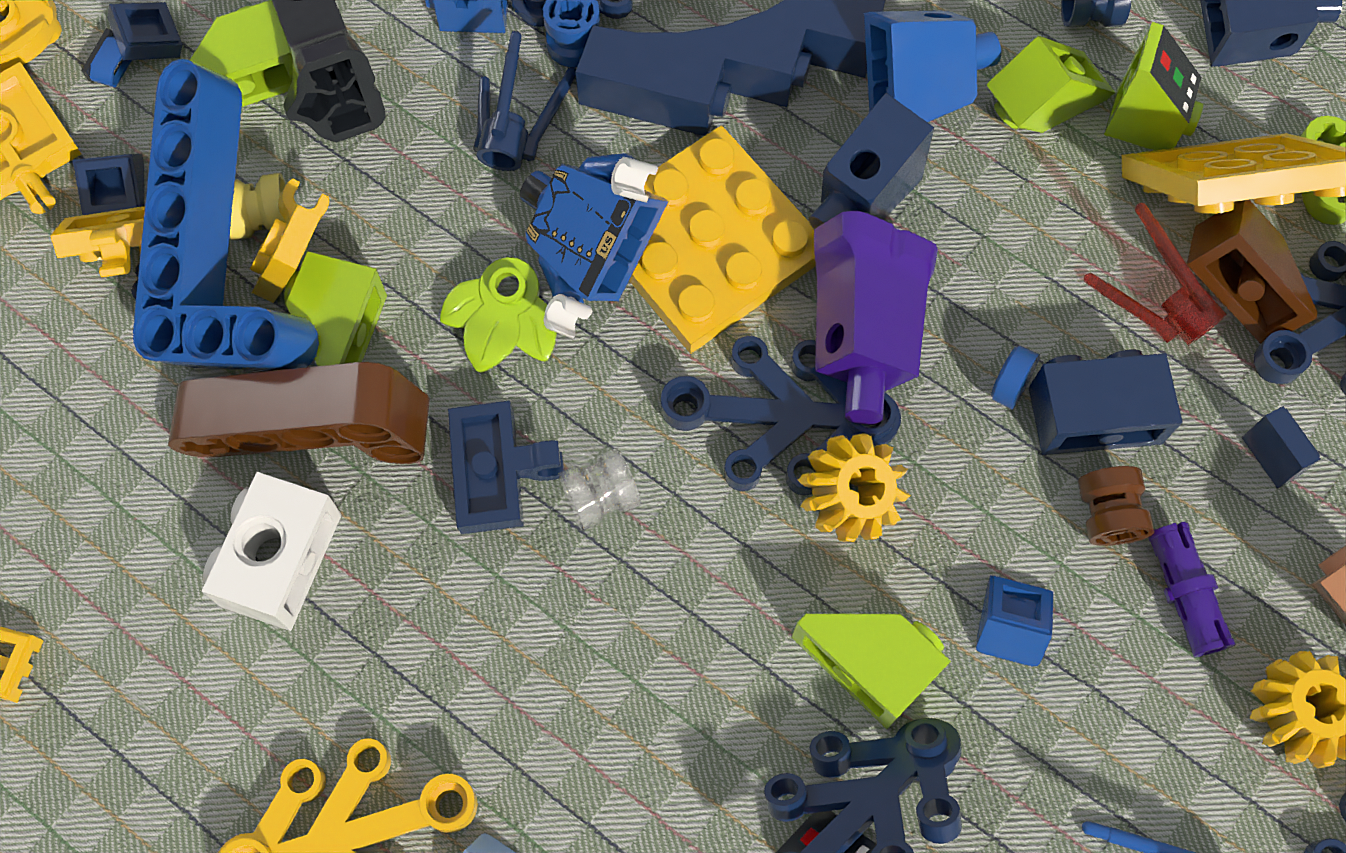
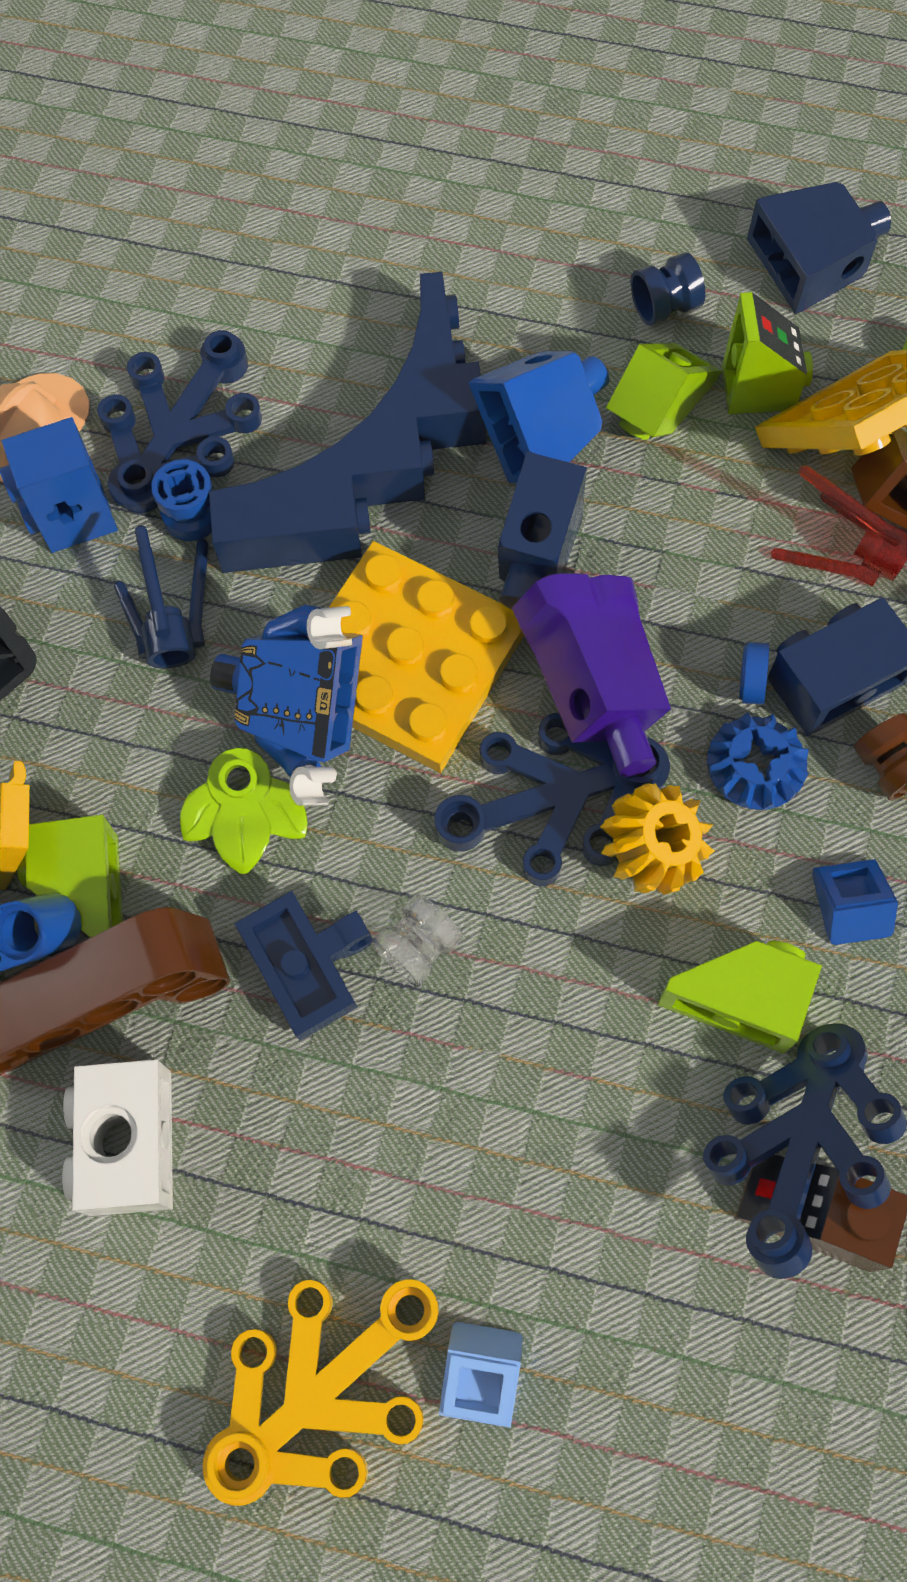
camera: 20 degrees left, 0 degrees up
none -> blue gear [707,712,809,810]

